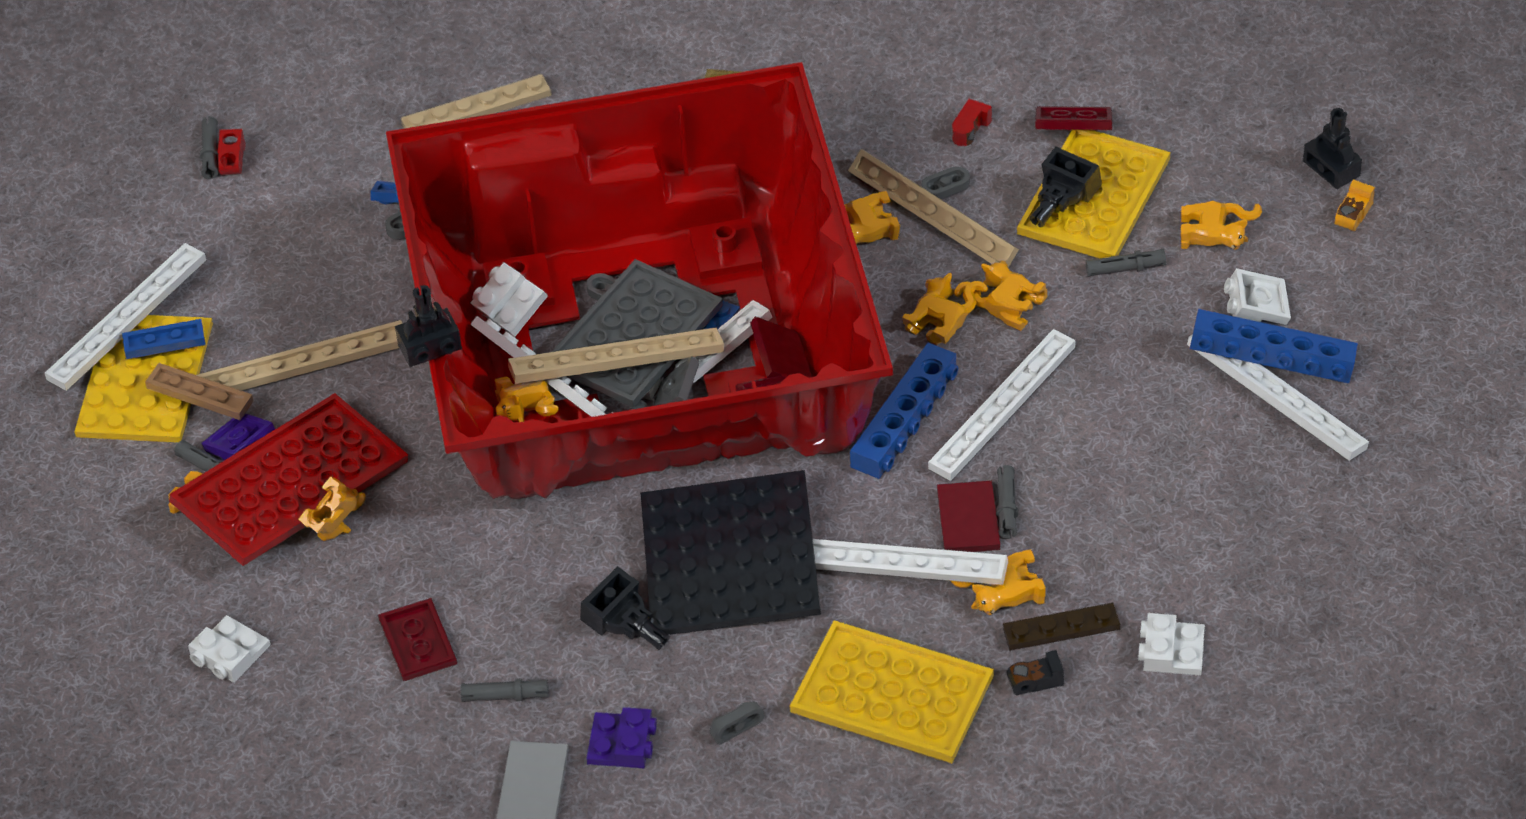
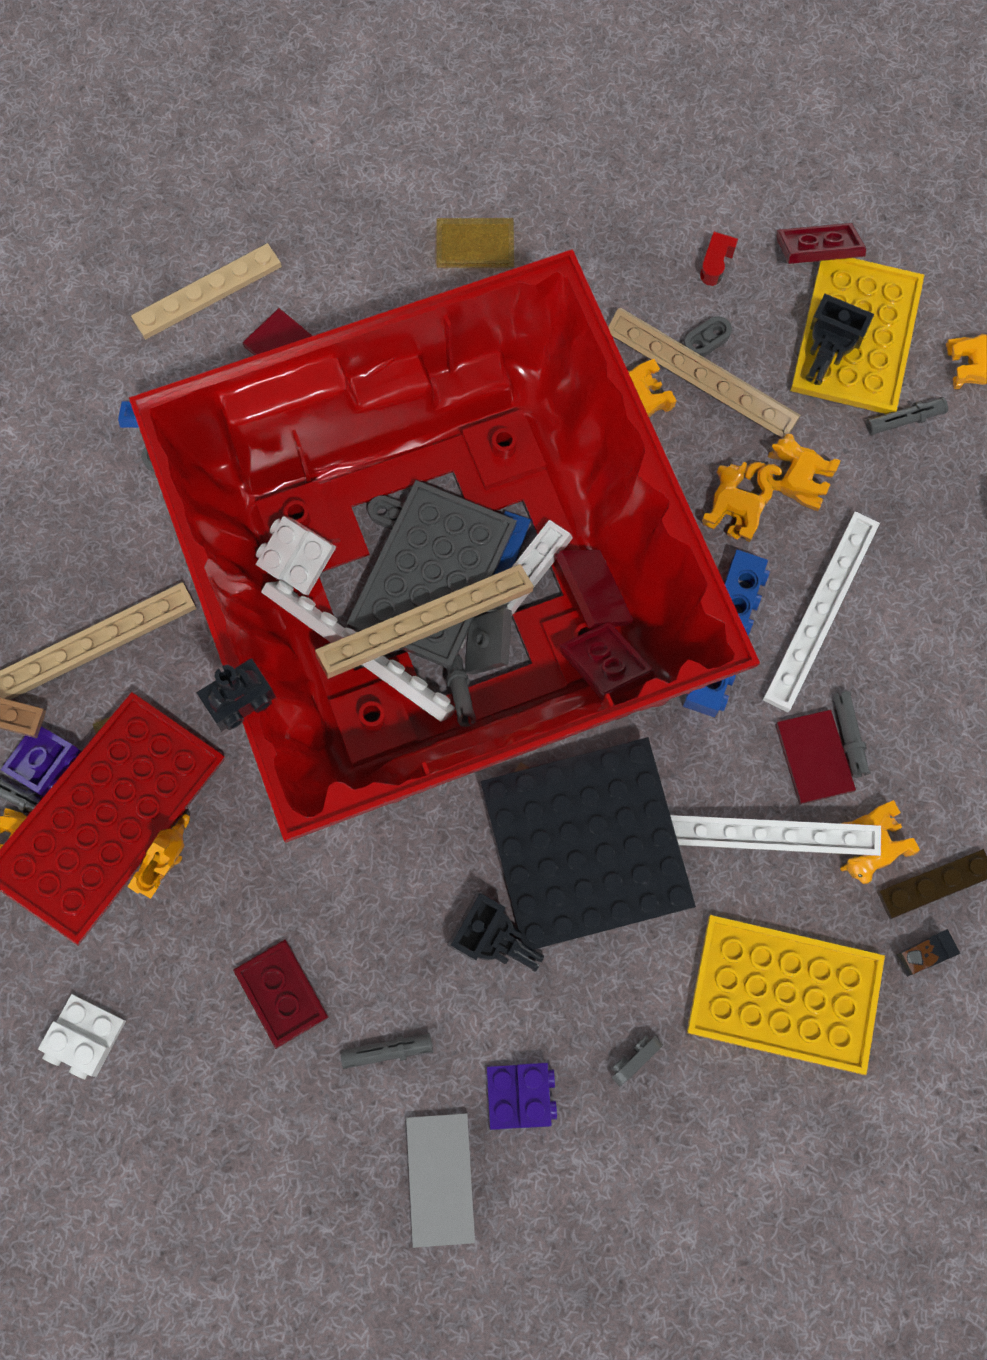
camera: 15 degrees left, 25 degrees up
light orange animal [495,376,558,422] -> none

